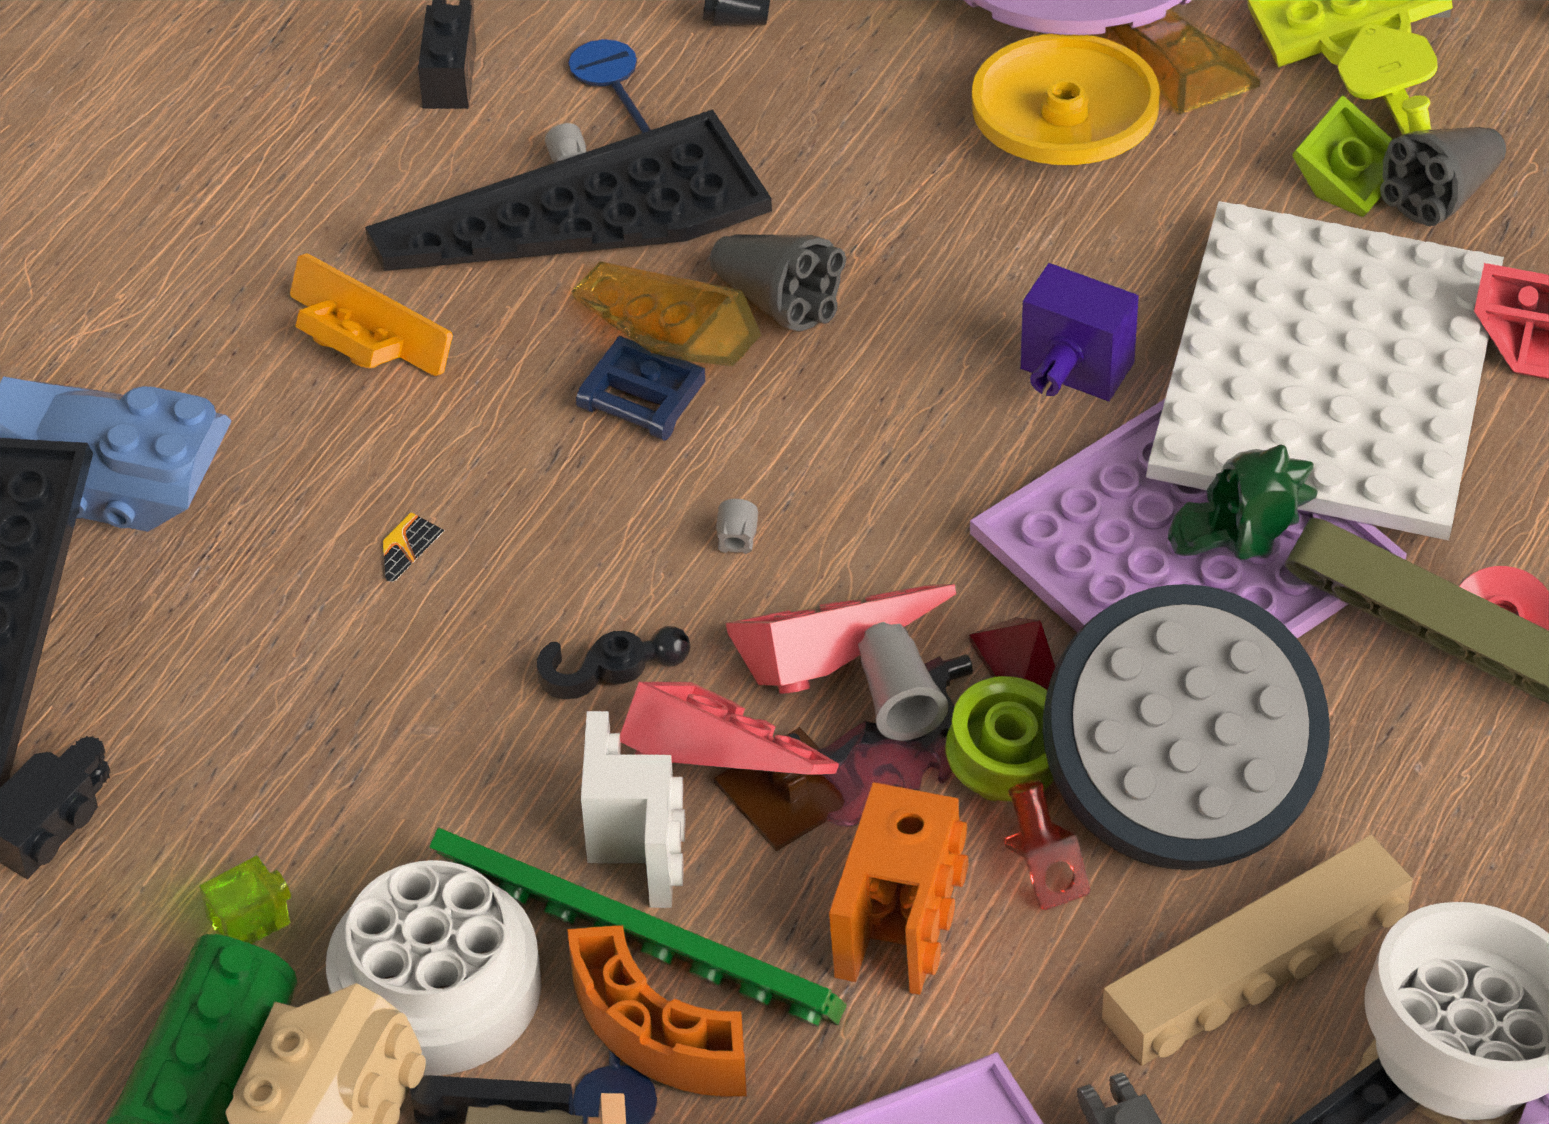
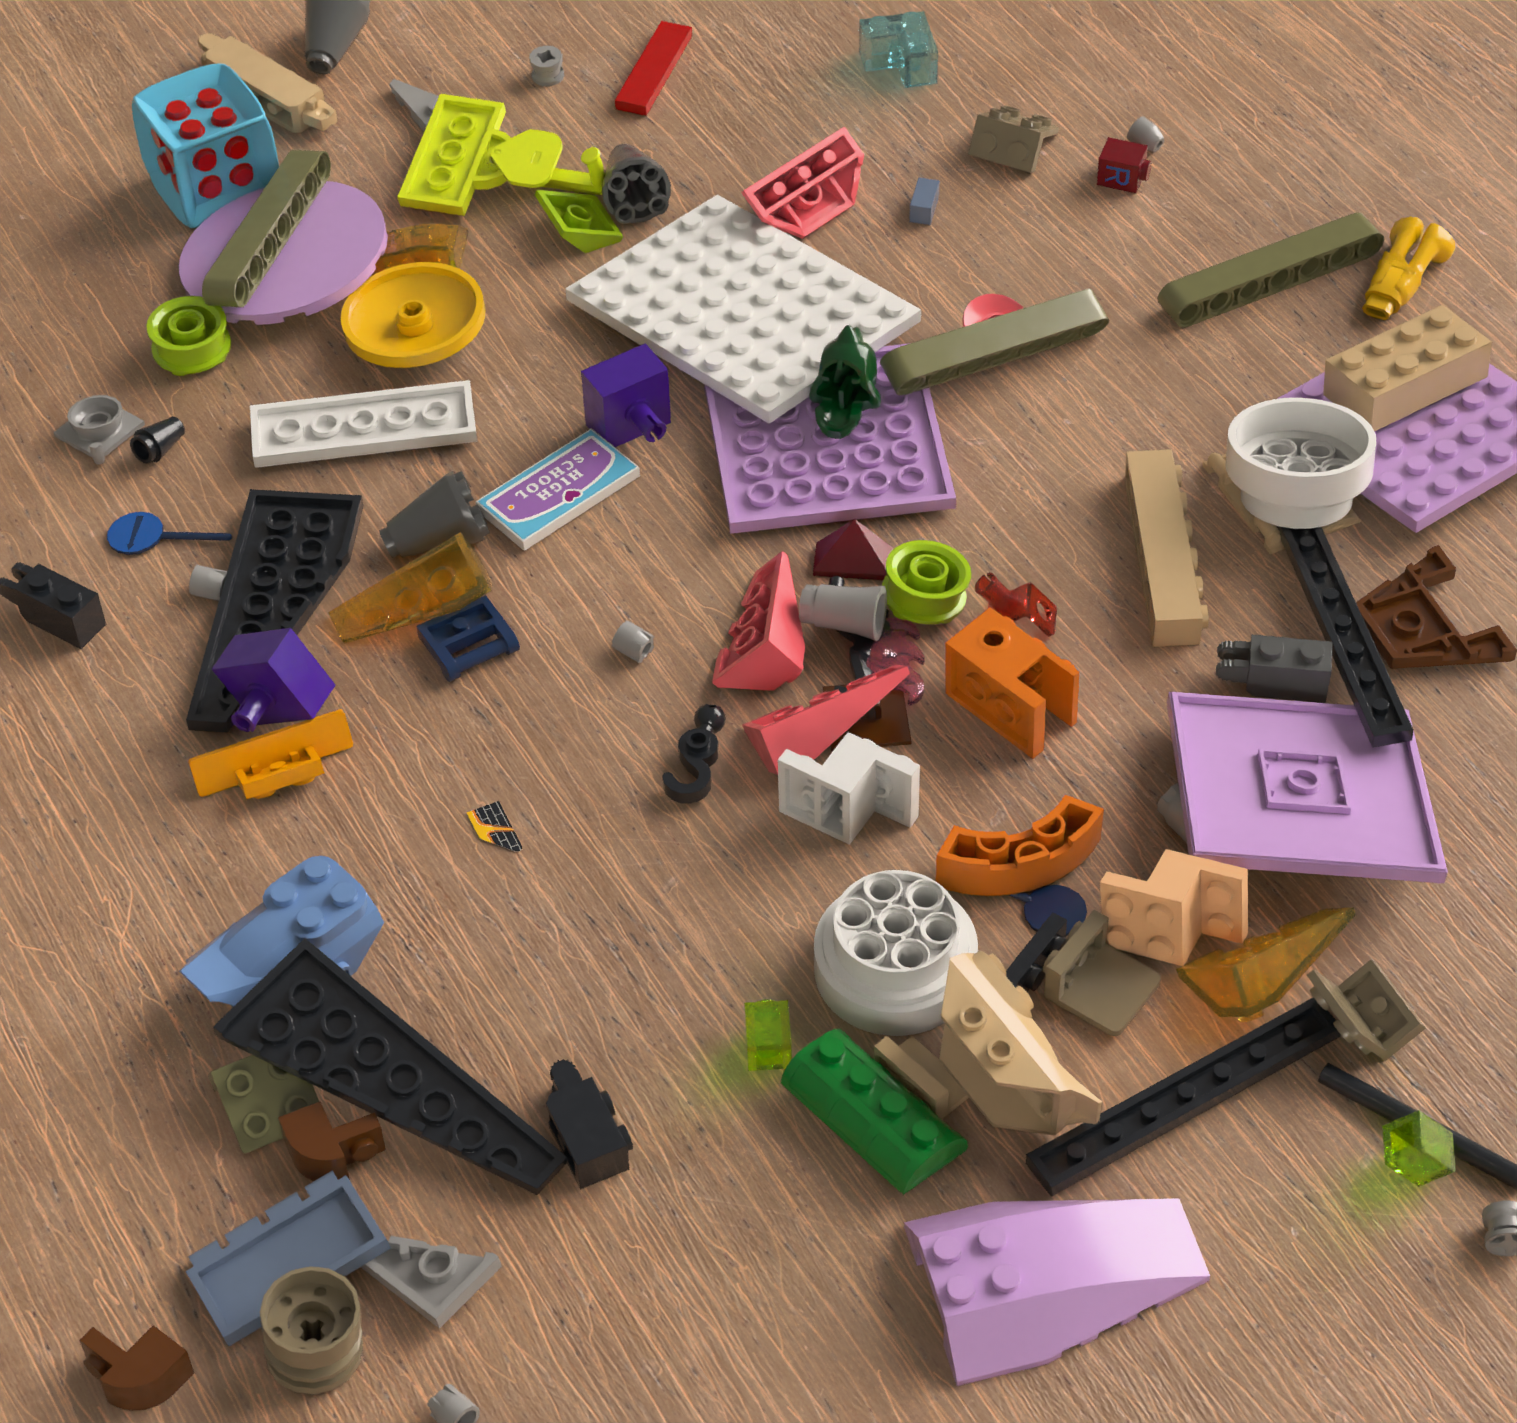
camera: 60 degrees left, 0 degrees up
green plate [429,827,847,1027] -> none
light grey wheel [1043,584,1330,870] -> none
none -> dark purple brick [212,628,335,732]
none -> white plate [250,380,477,468]
none -> tile [475,429,640,551]

